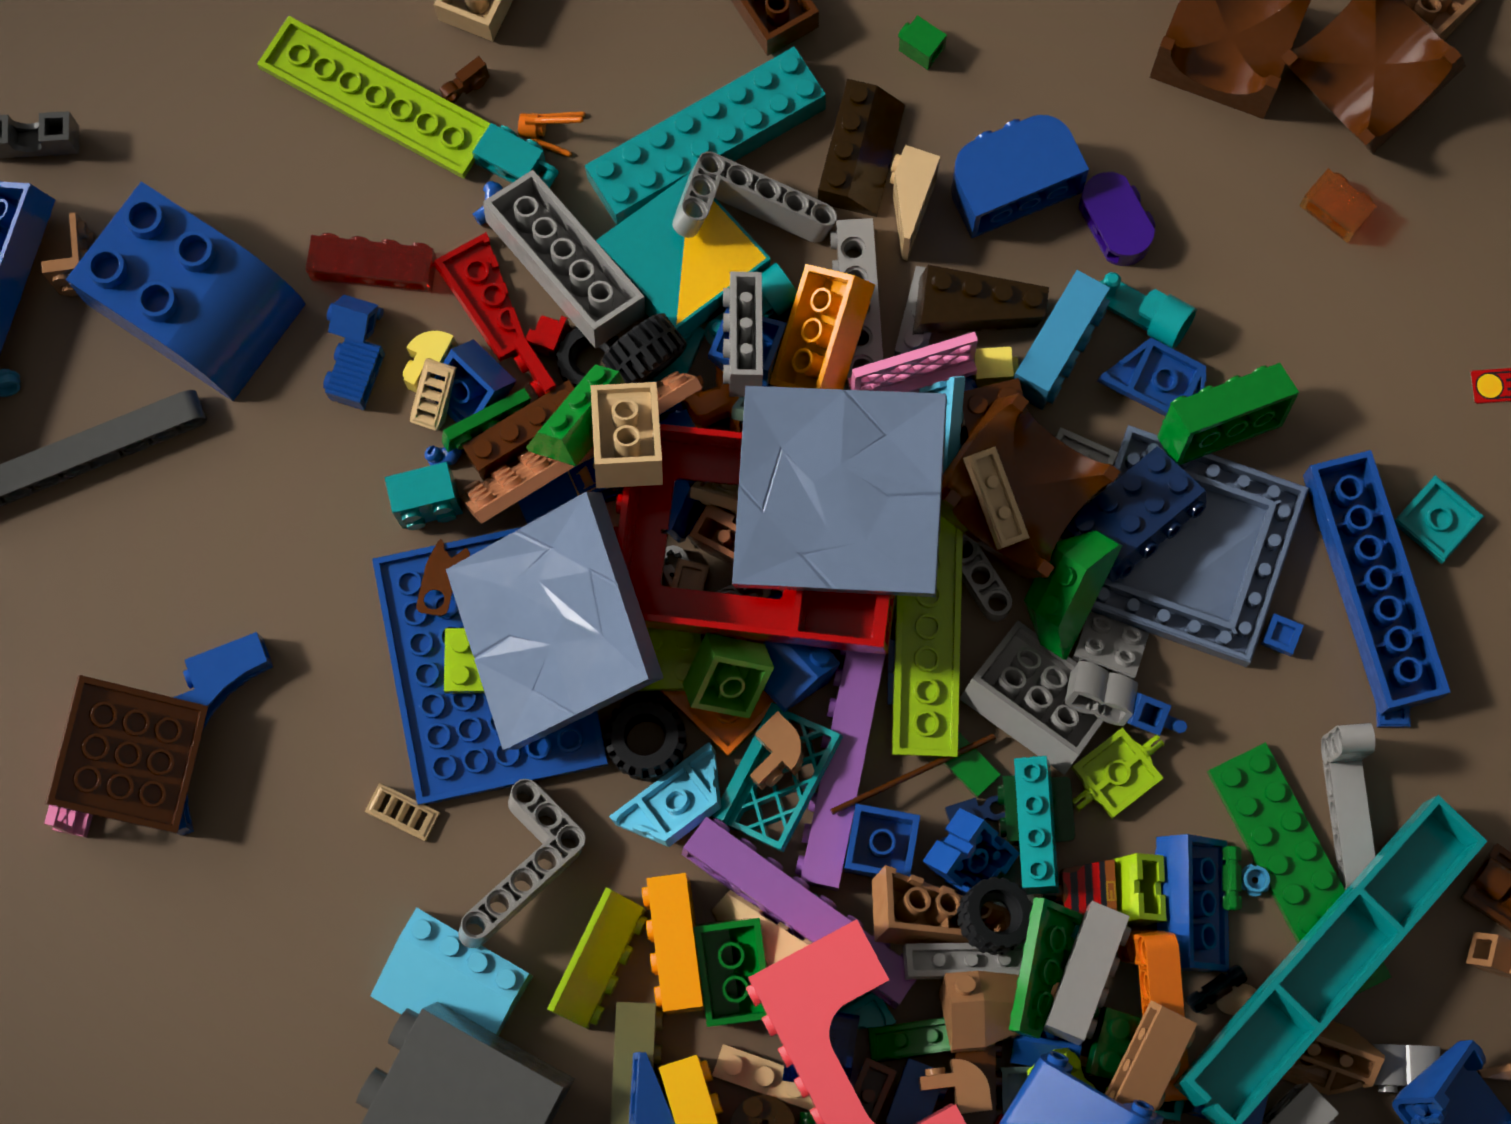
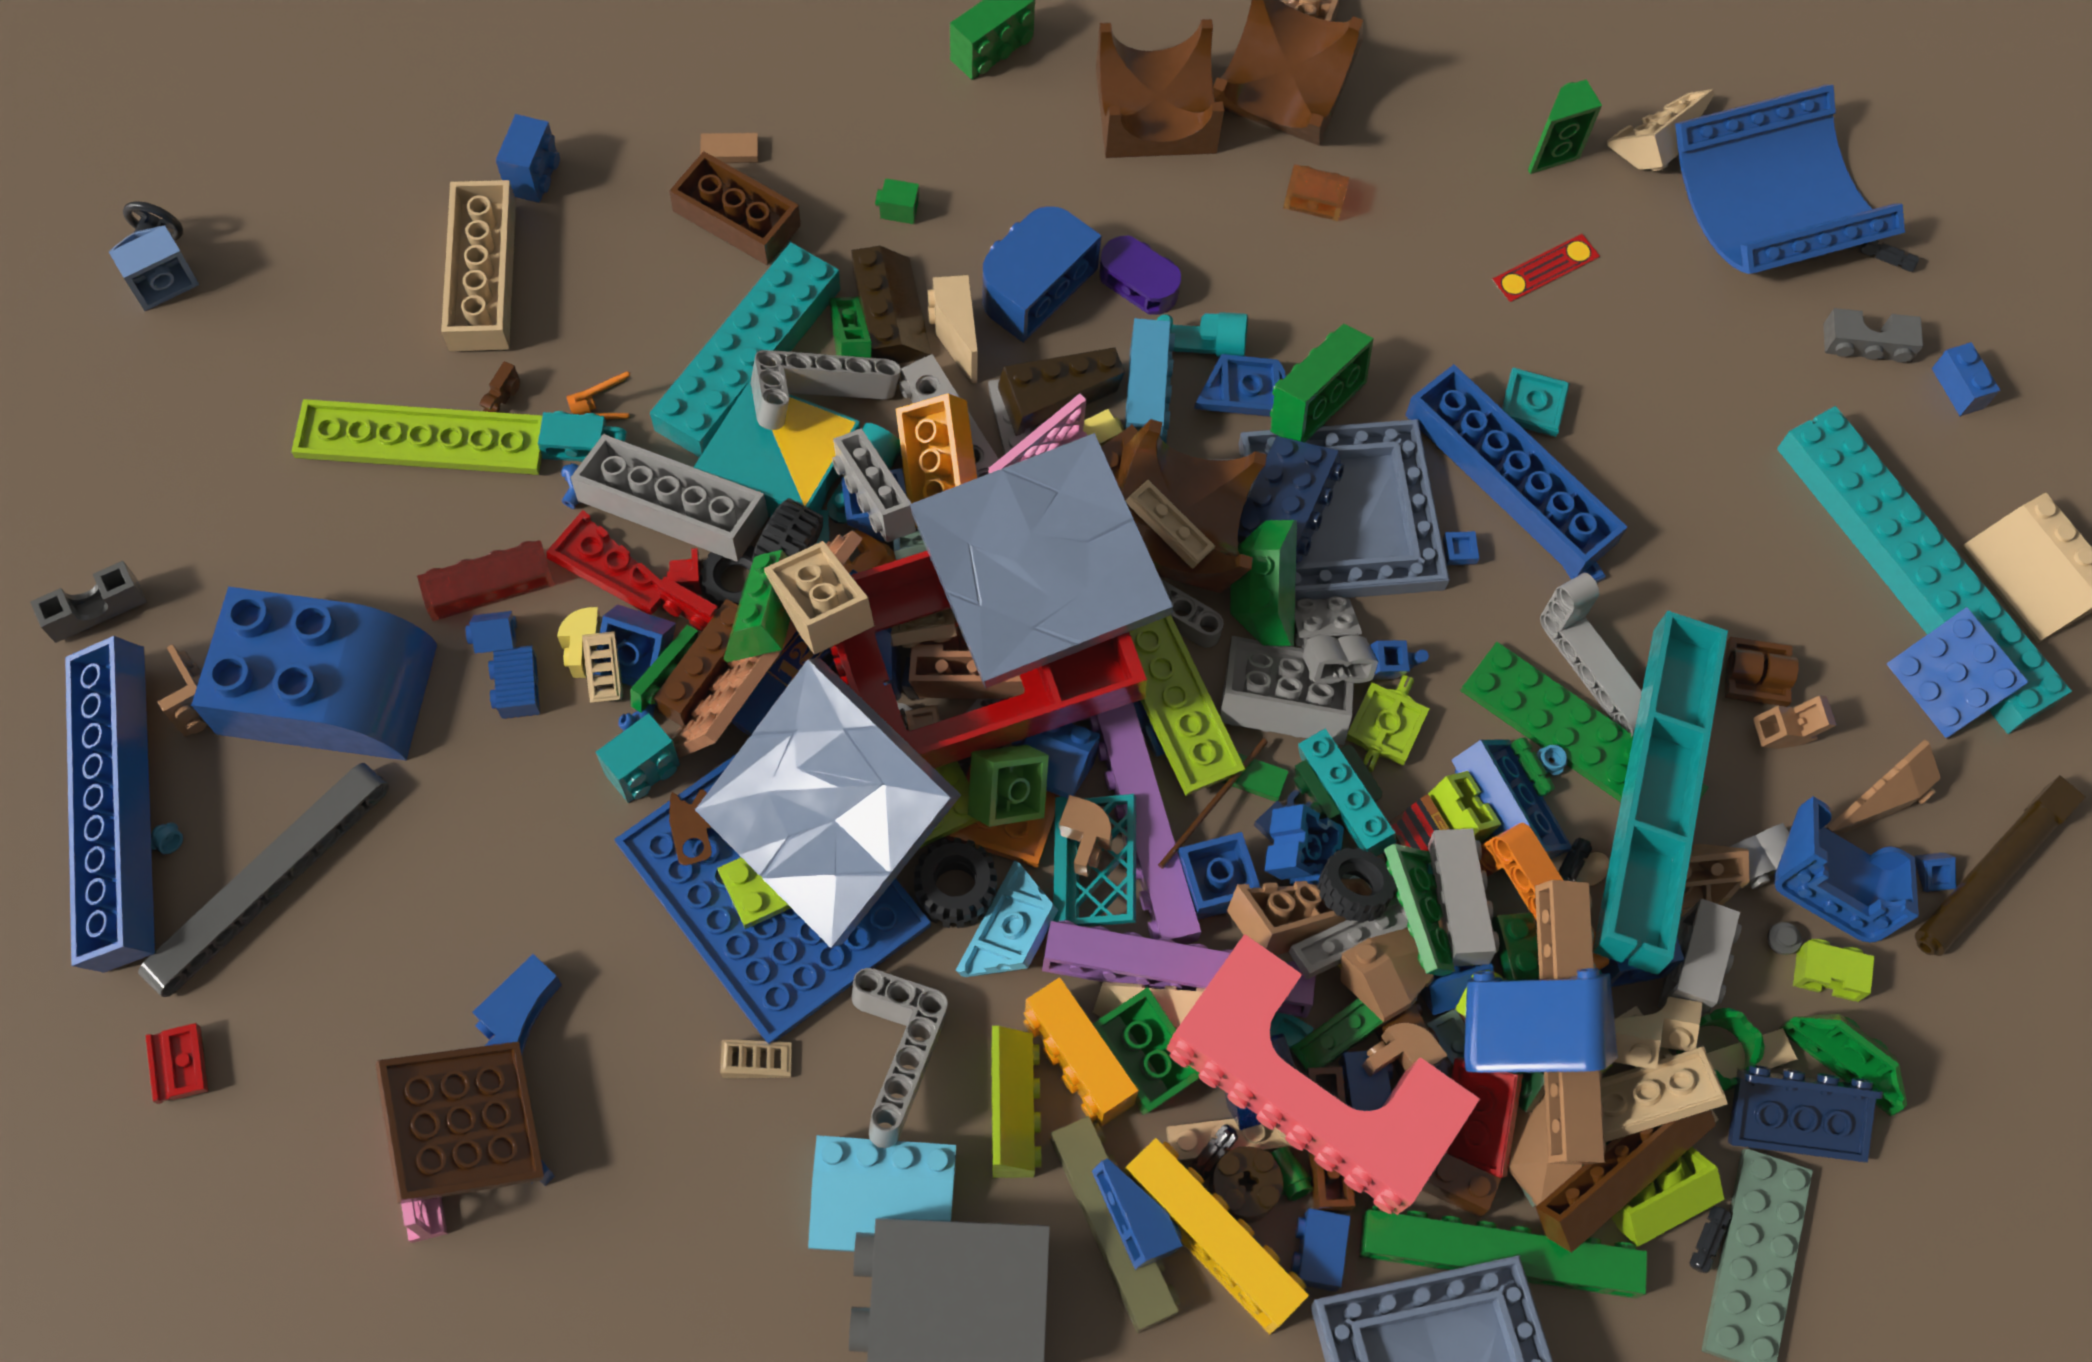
camera: 35 degrees left, 10 degrees down
none -> green slope [829,297,871,358]
none -> black axle [1188,1124,1238,1181]

